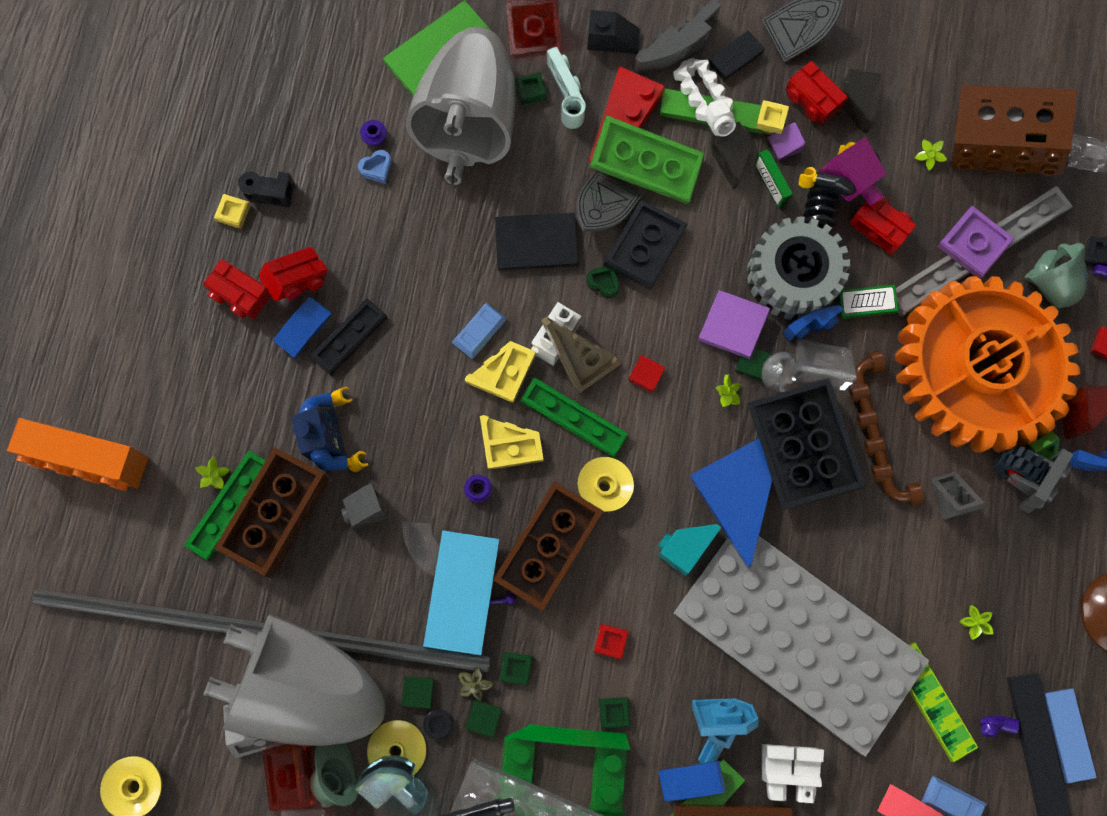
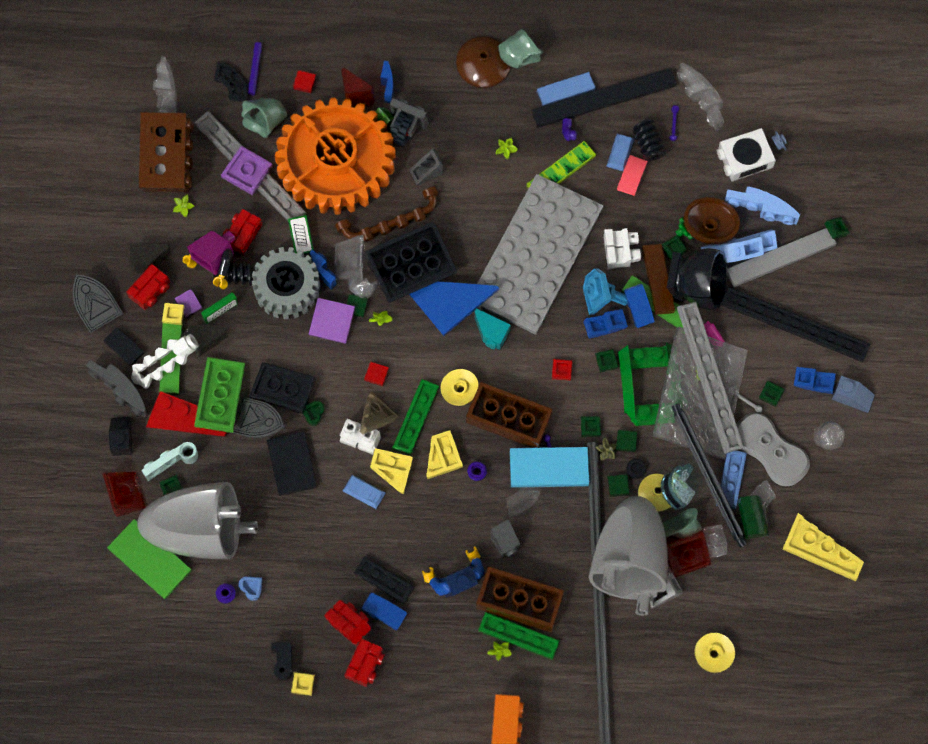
camera: 95 degrees left, 5 degrees down
none -> blue slope [583,309,628,339]

